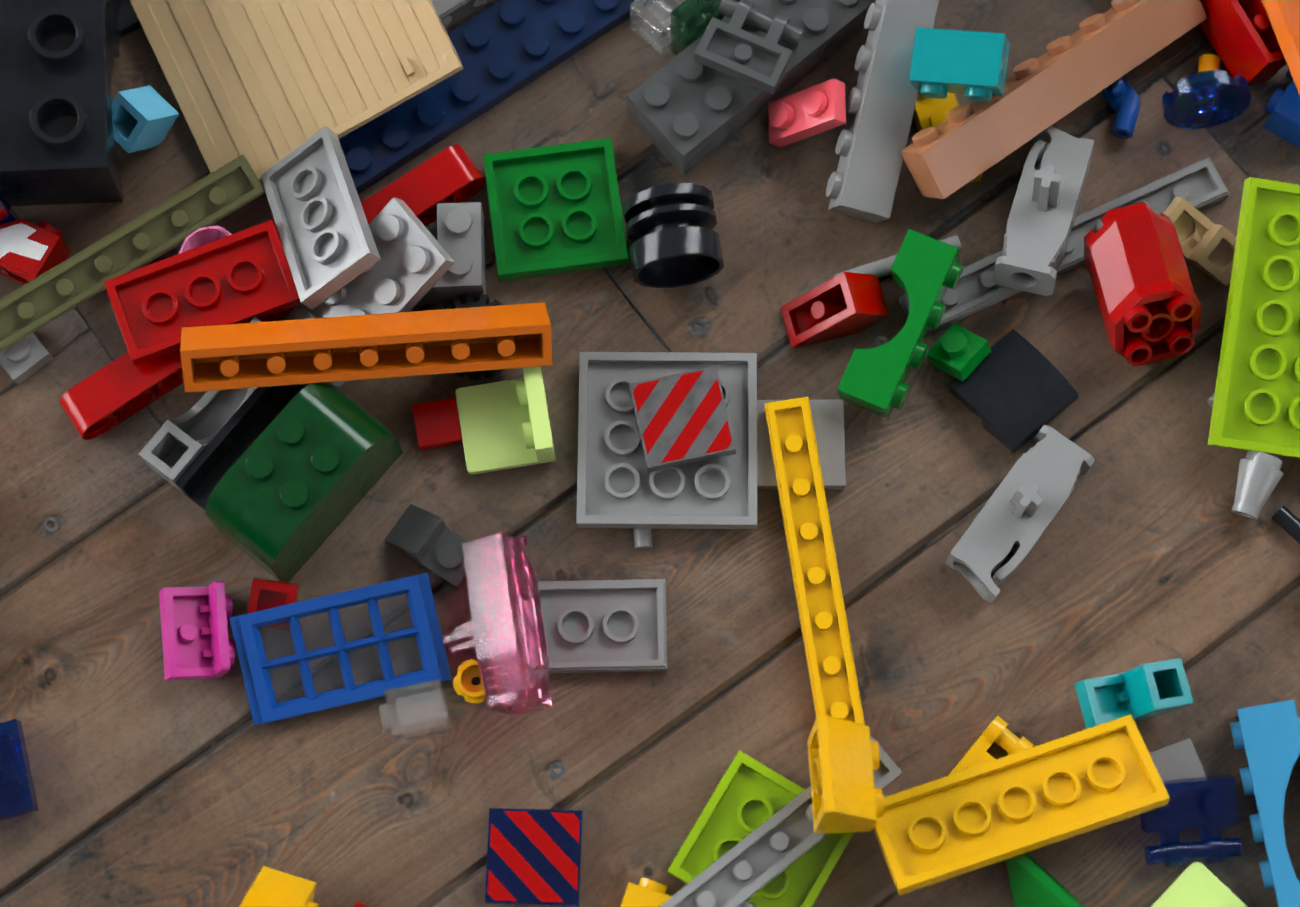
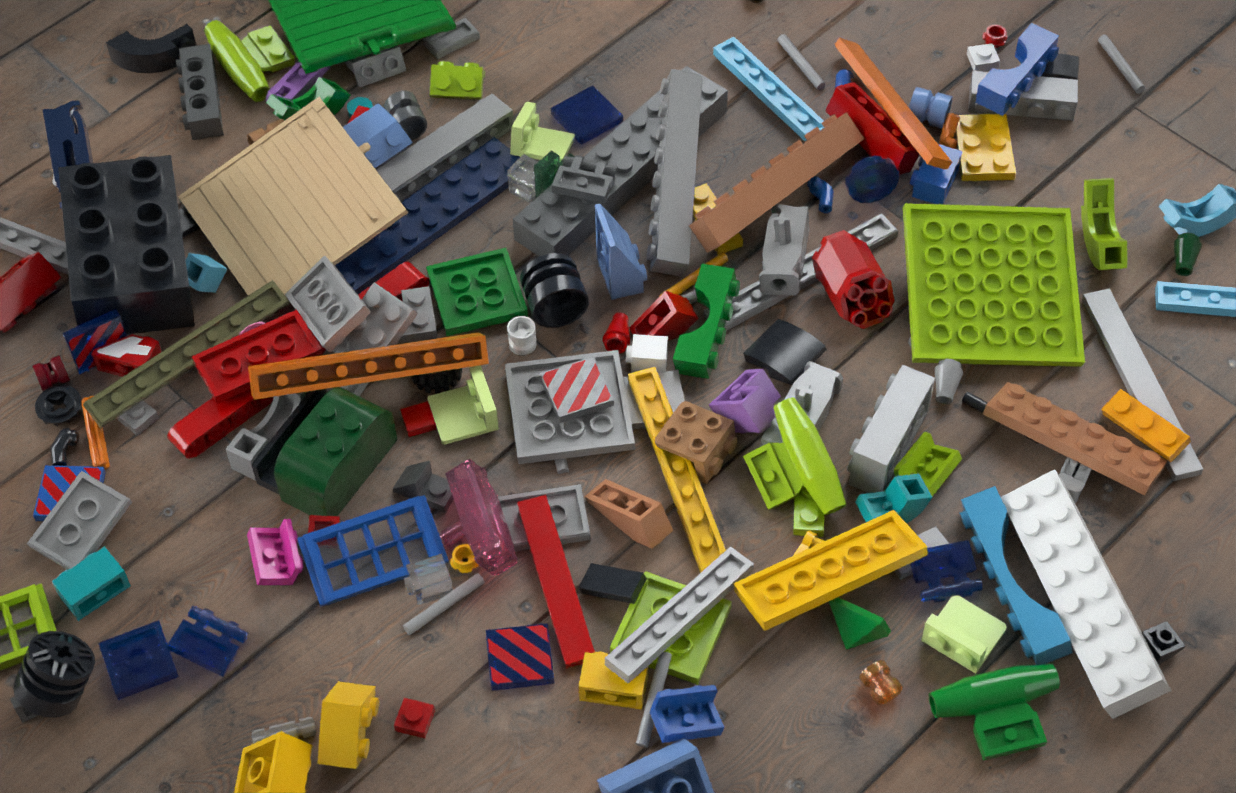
camera: 10 degrees left, 20 degrees down
coral plate [768,78,846,148] -> none
yellow slope [807,715,884,834] -> none
teal brick [909,28,1010,102] -> none
green plate [926,323,991,382] -> none
tan slope [1163,196,1236,286] -> none
none -> clear blue plate [167,605,249,677]
none -> light grey bar [403,573,485,635]
none -> white wheel [507,316,537,356]
none -> red tile [517,495,595,668]
none -> black tile [578,563,647,604]
none -> nougat slope [584,479,673,549]
none -> medium blue slope [595,204,647,300]
none -> red cone [602,312,630,354]
none -> white brick [626,334,668,373]
none -> medium nougat bracket [655,401,737,484]
none -> light orange bar [659,252,729,297]
none -> medium lavender brick [709,369,781,434]
none -> lime plate [743,397,846,515]
none -> lime plate [793,487,824,537]
none -> brick [847,364,935,493]
none -> lime bracket [894,432,962,497]

